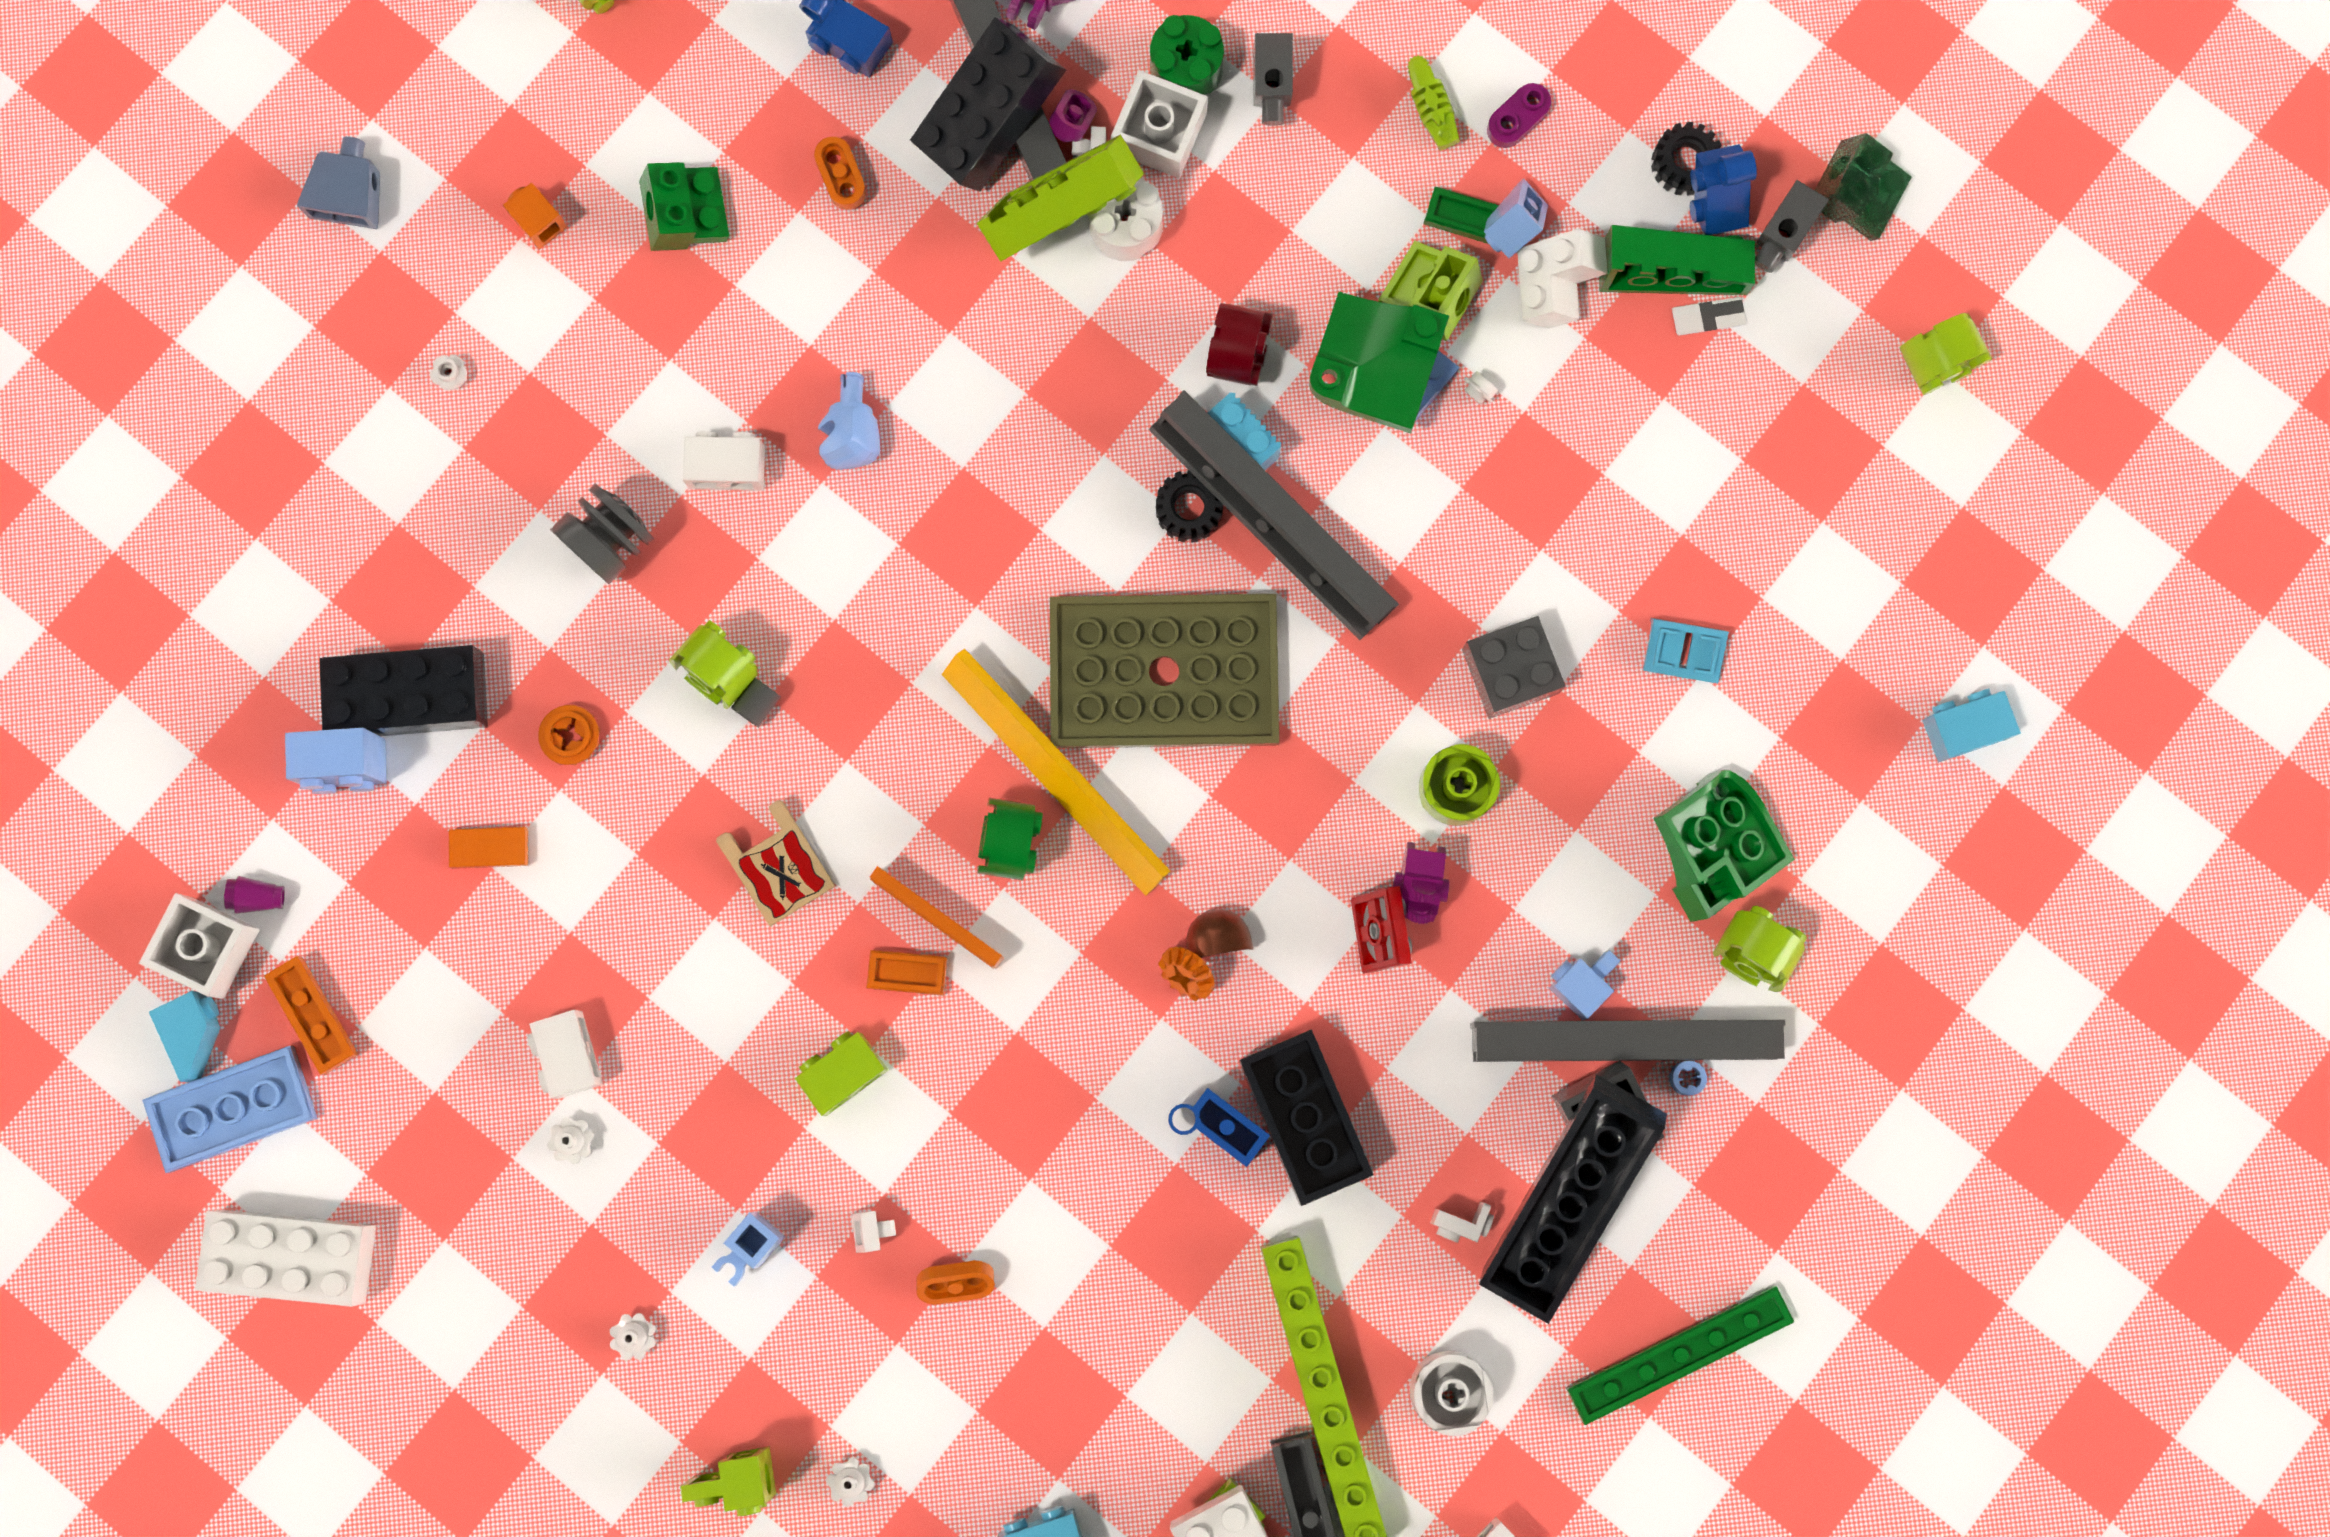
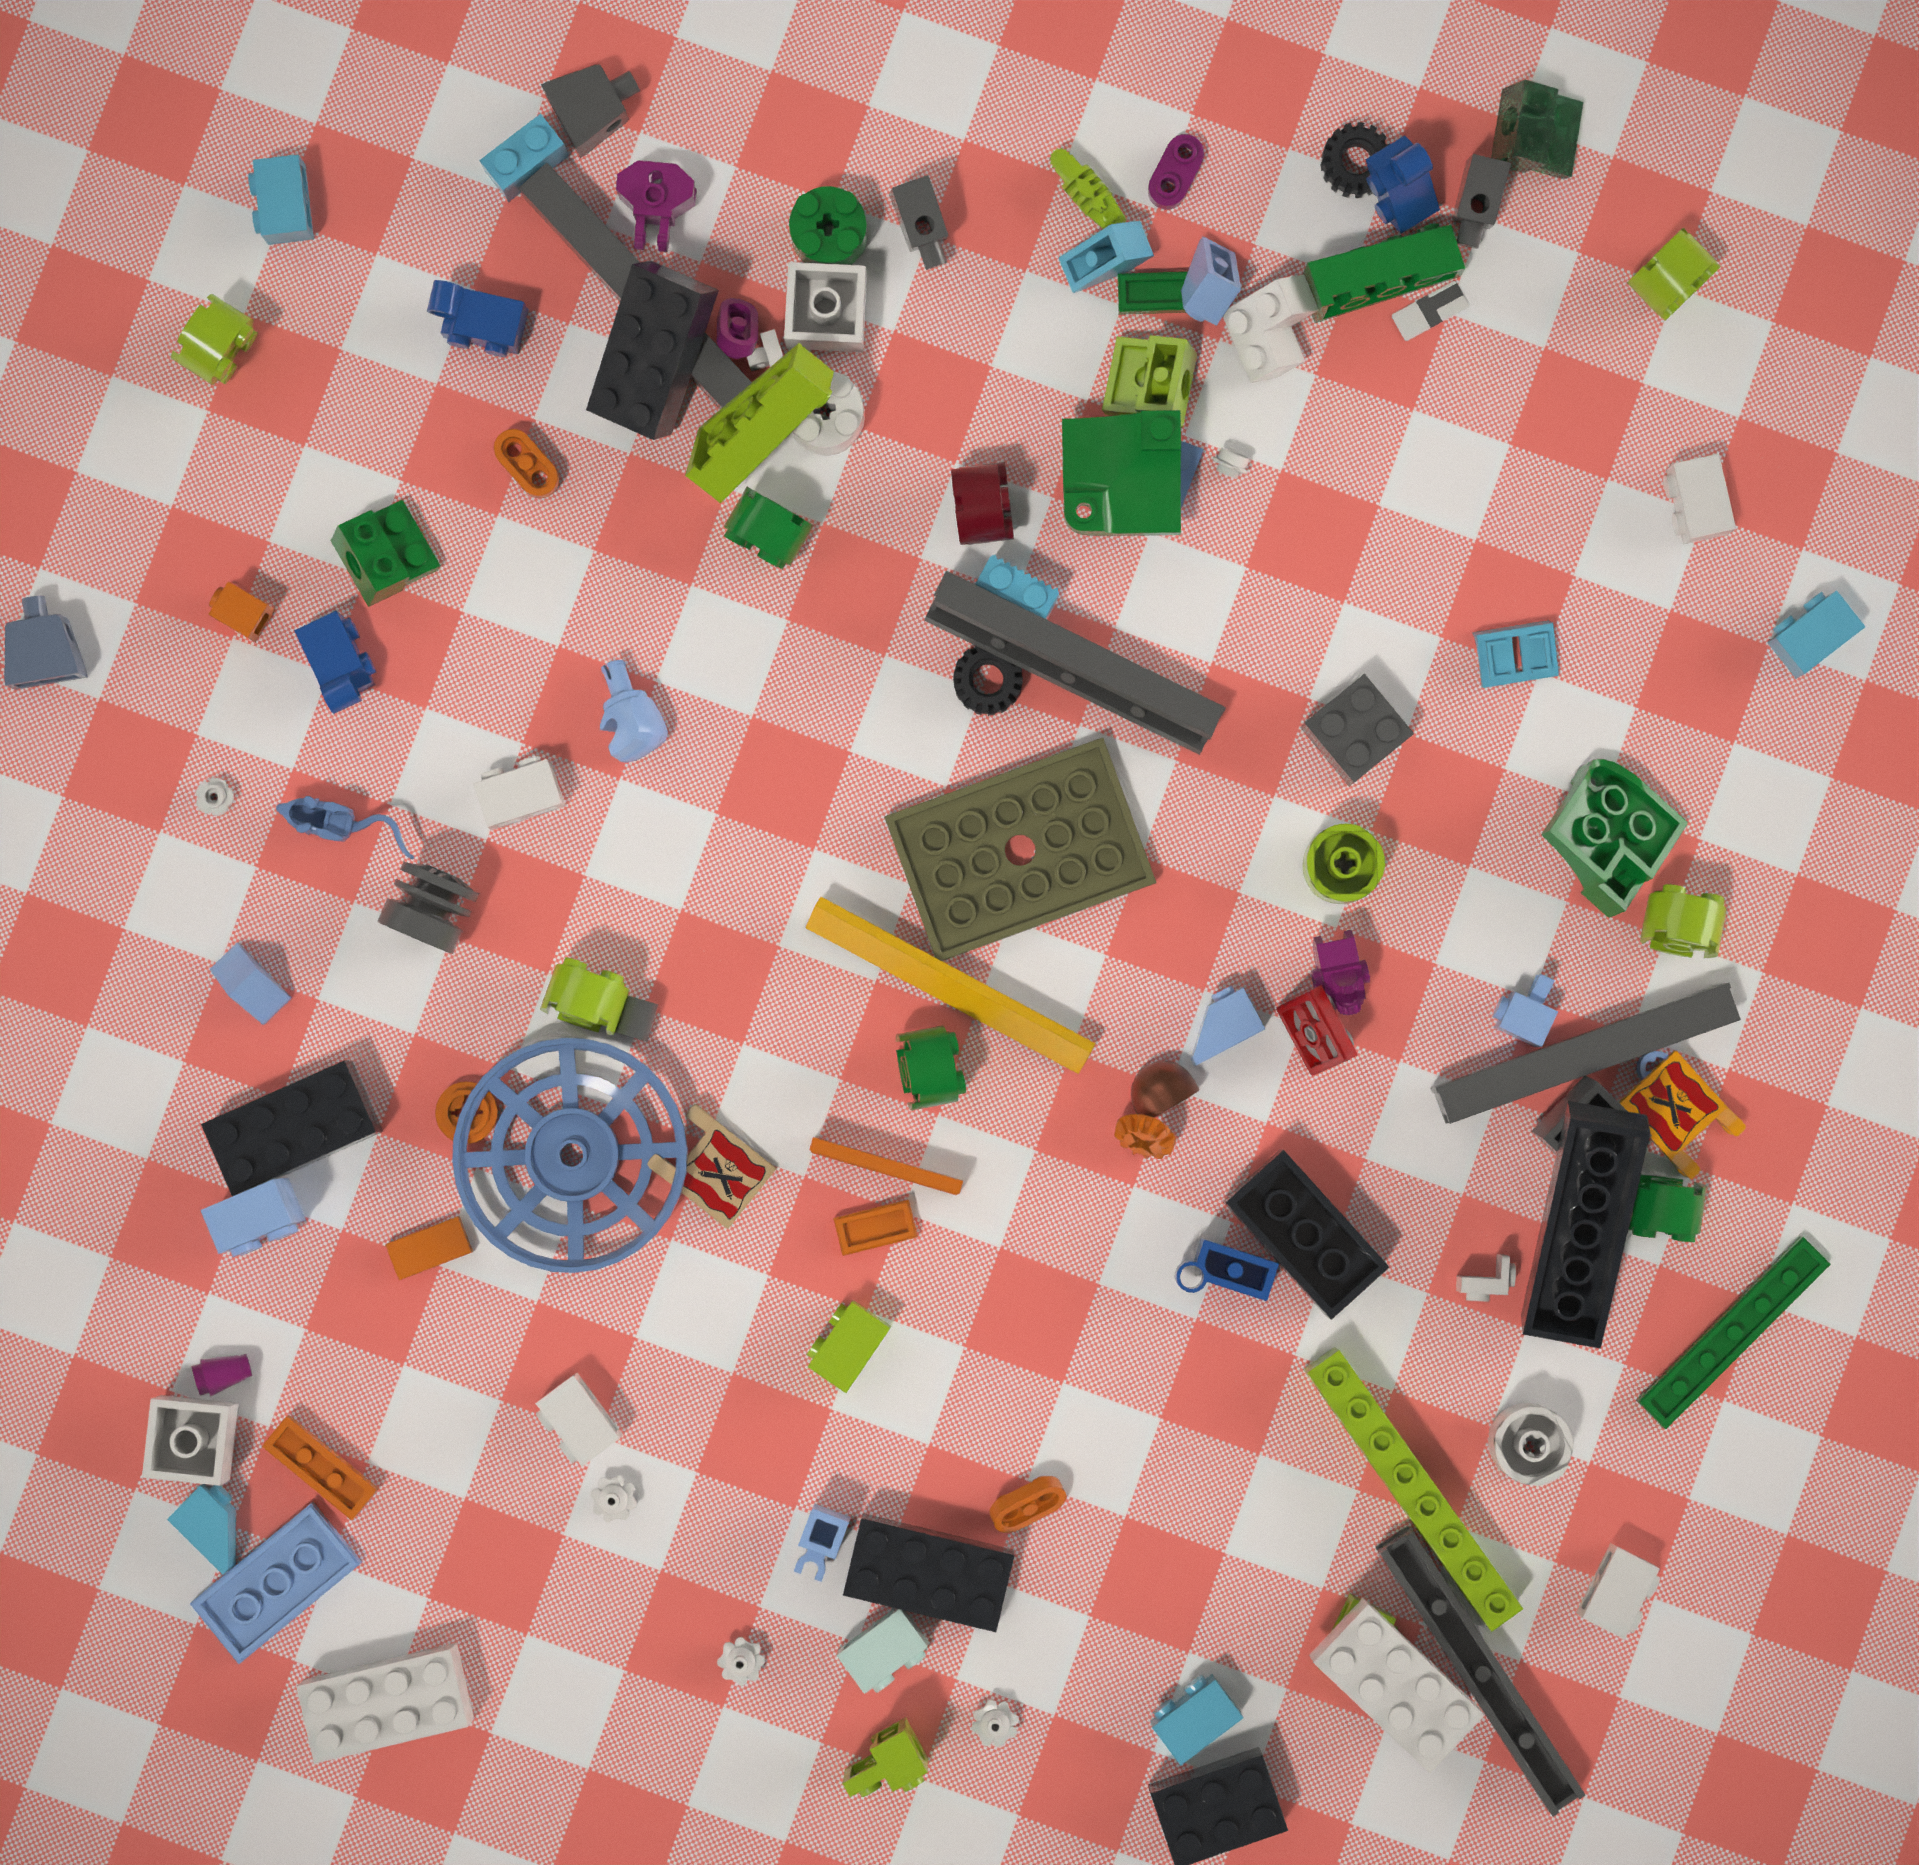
camera: 15 degrees left, 5 degrees up
white tile [851,1211,896,1253] -> none
none -> light blue slope [210,942,292,1025]
none -> medium blue animal [276,796,414,860]
none -> blue hinge [294,611,376,714]
none -> medium blue dish [452,1038,688,1273]
none -> green brick [724,486,814,570]
none -> light aqua brick [836,1608,928,1694]
none -> black brick [843,1513,1015,1632]
none -> medium azure slope [1059,220,1154,293]
none -> light blue slope [1191,985,1265,1066]
none -> flag [1619,1050,1746,1179]
none -> green brick [1628,1174,1707,1242]
none -> white brick [1663,454,1736,545]

